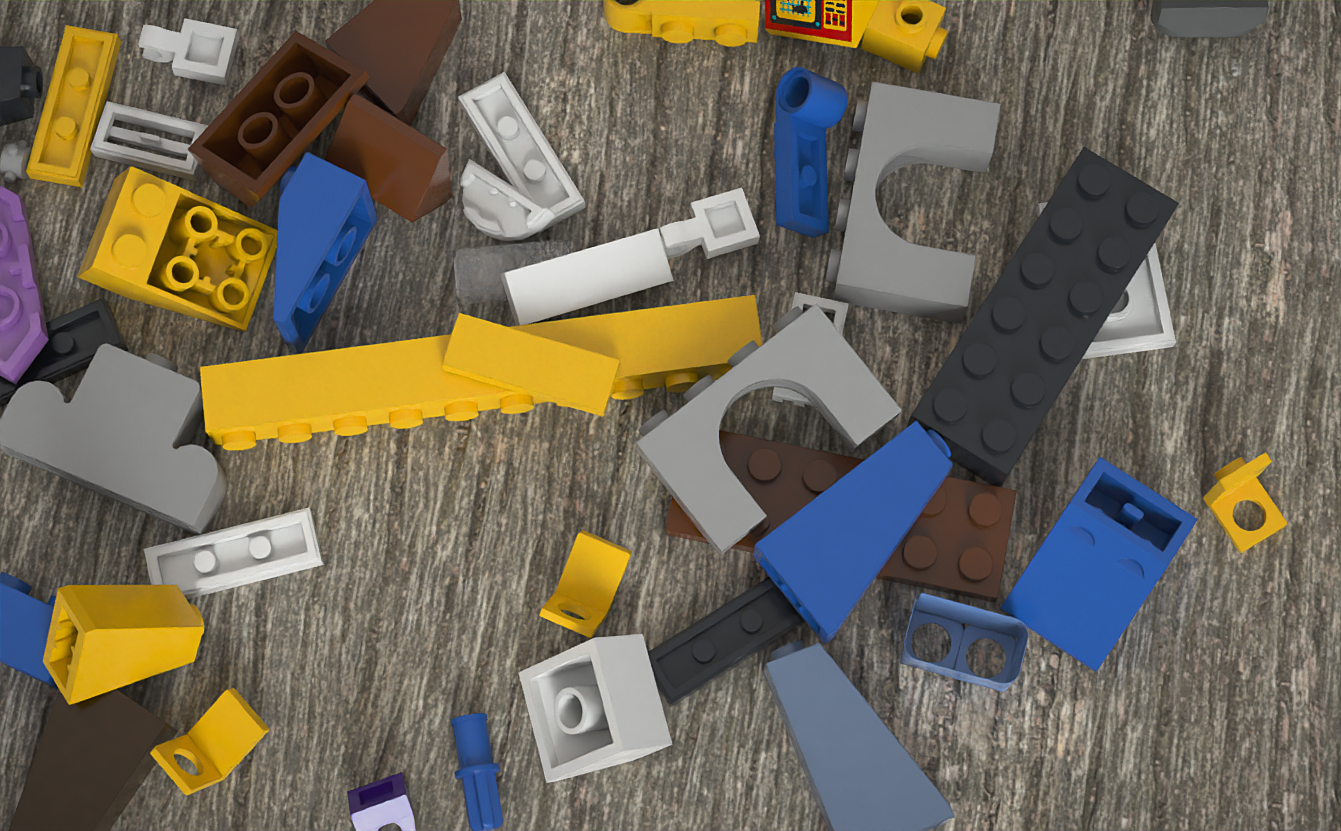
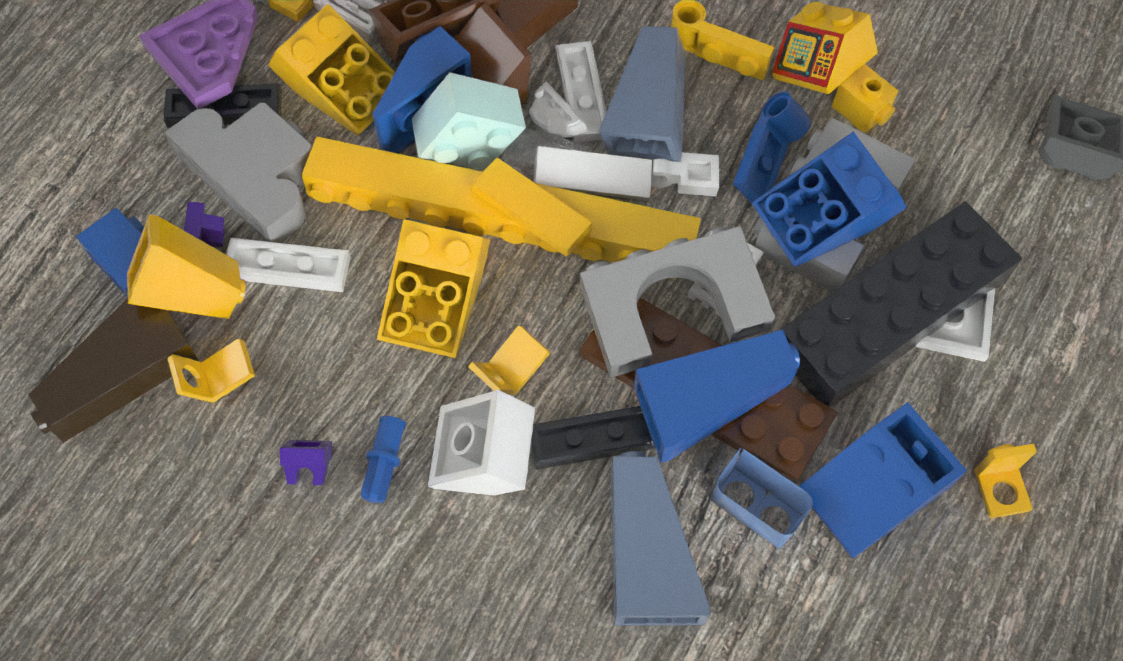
camera: 20 degrees right, 10 degrees down
none -> dark purple tile [184,201,225,247]
none -> yellow slope [377,219,491,358]
none -> light aqua brick [412,72,526,170]
none -> sand blue slope [599,26,685,162]
none -> blue slope [752,131,907,267]

